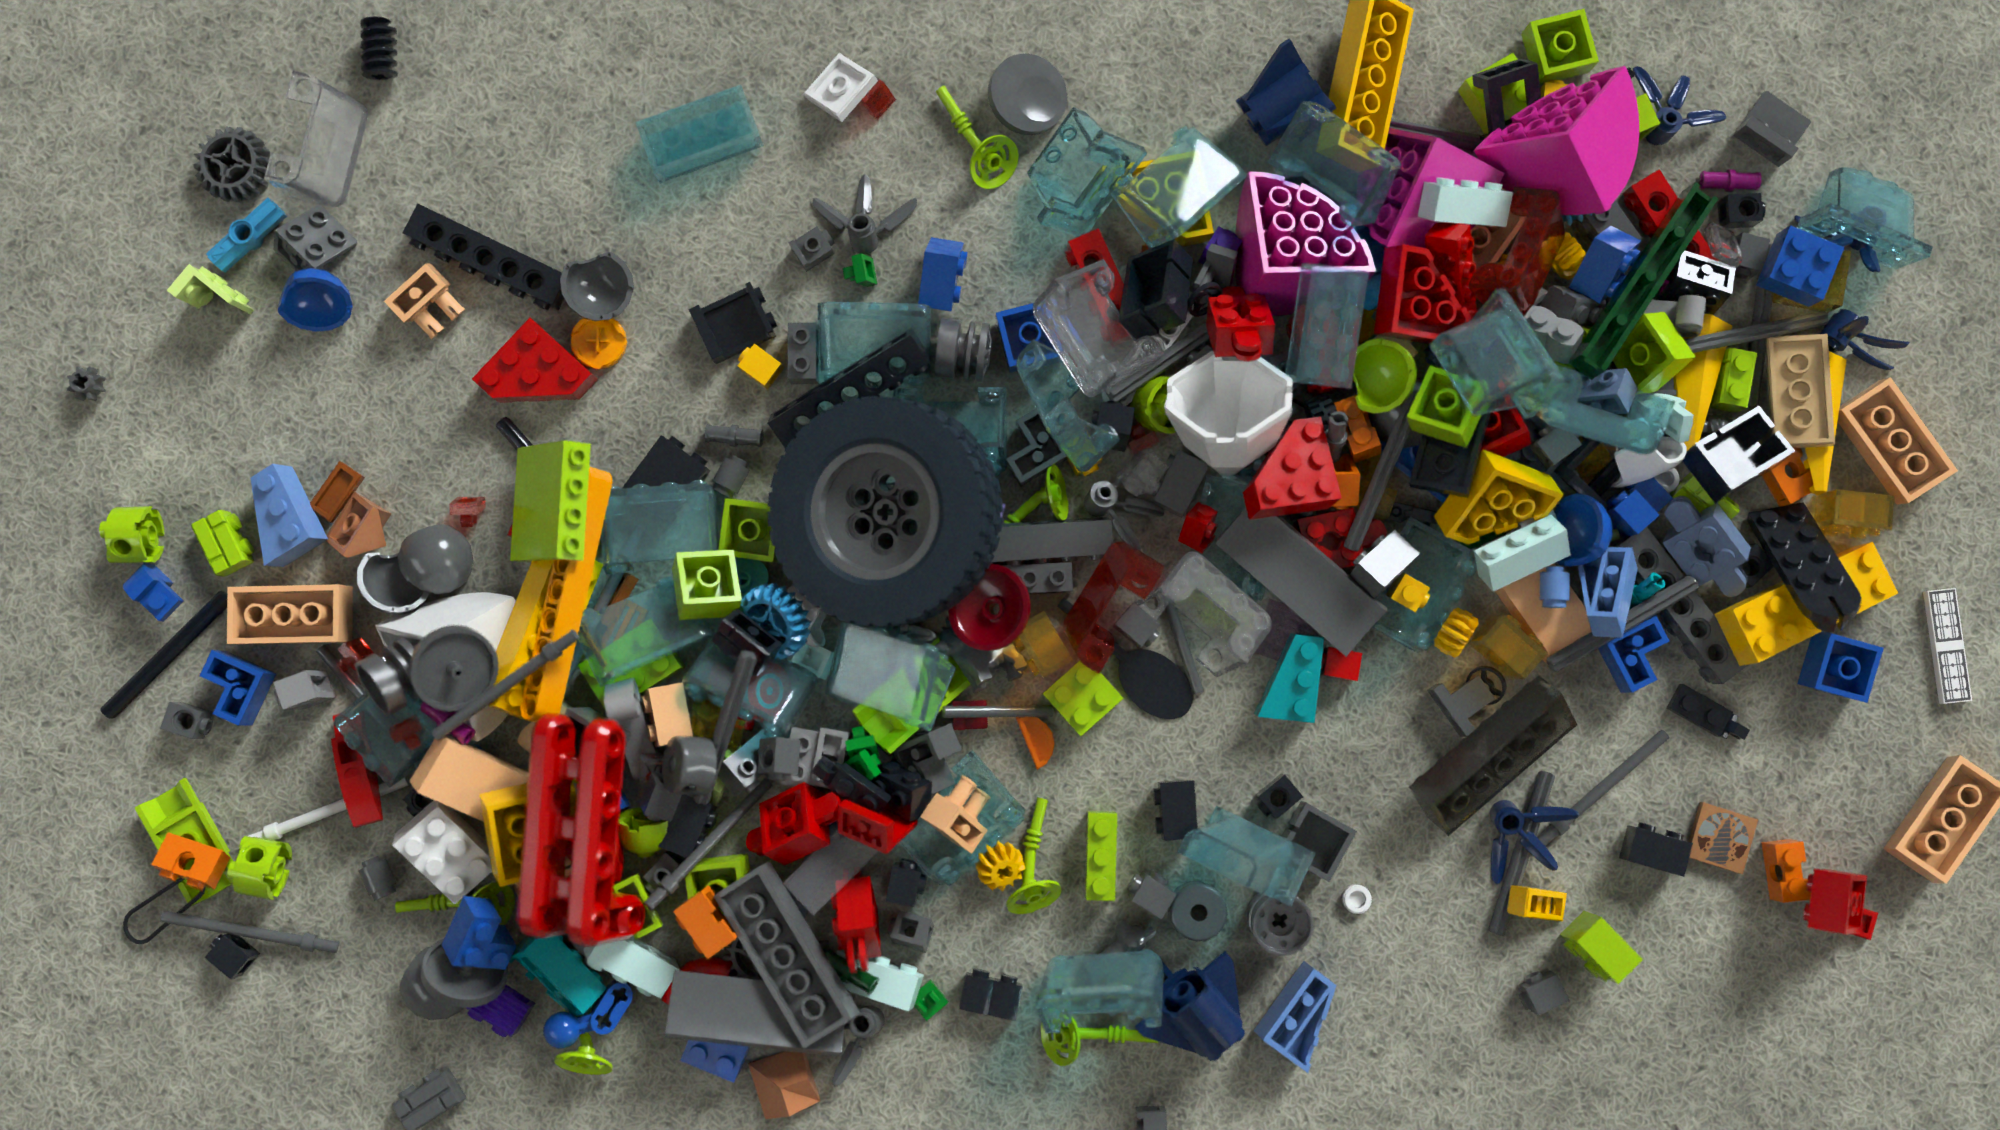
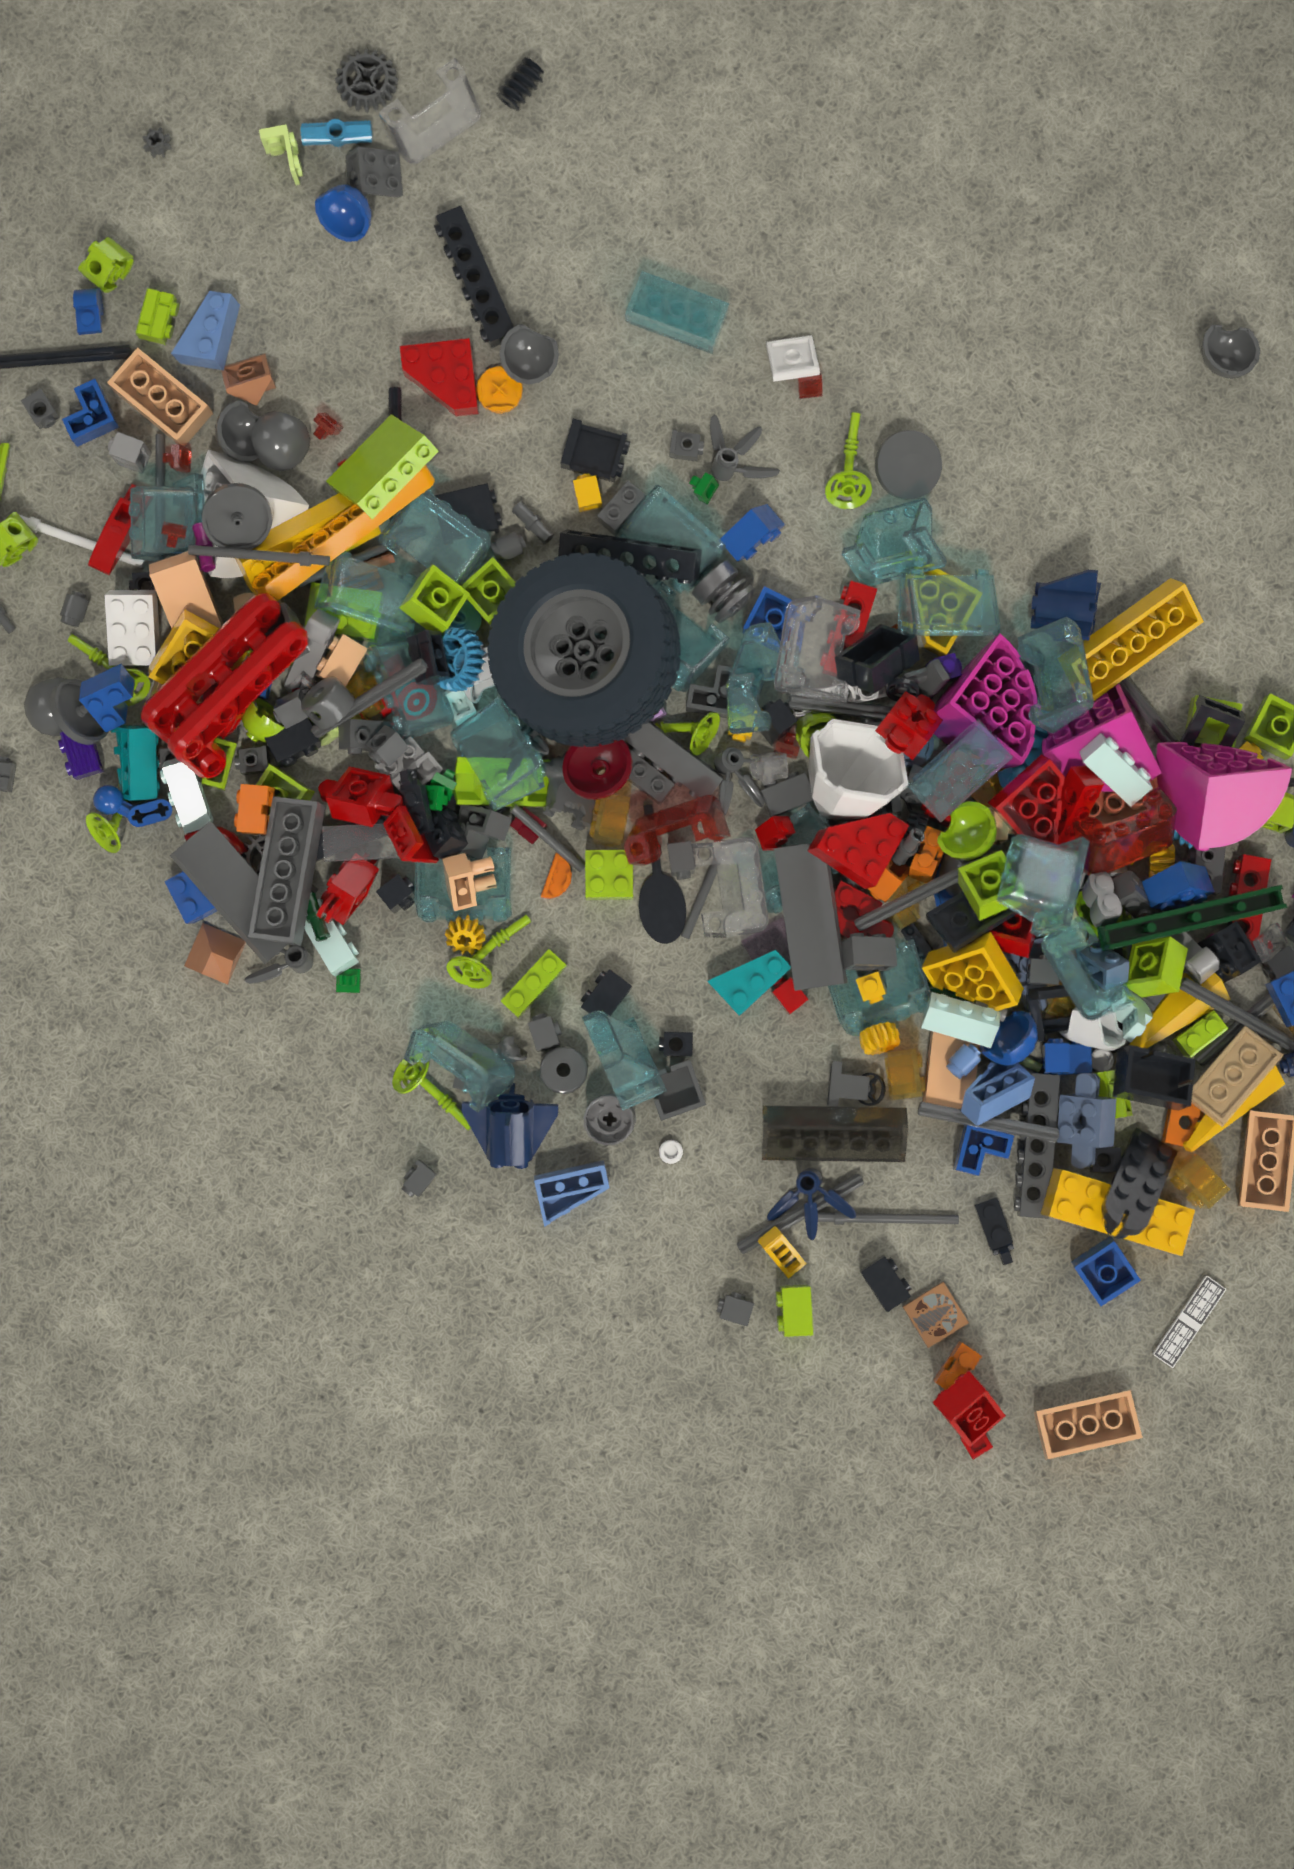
camera: 40 degrees right, 0 degrees up
dark orange tile [310,461,365,523] -> none
flat silver wheel [355,638,420,716] -> none
light nougat brick [384,263,465,340] -> none
dark grey bar [644,778,773,910] -> none
dark grey brick [888,910,934,953] -> none
black brick [959,968,1023,1021] -> none
teal pin [1629,573,1665,610] -> none

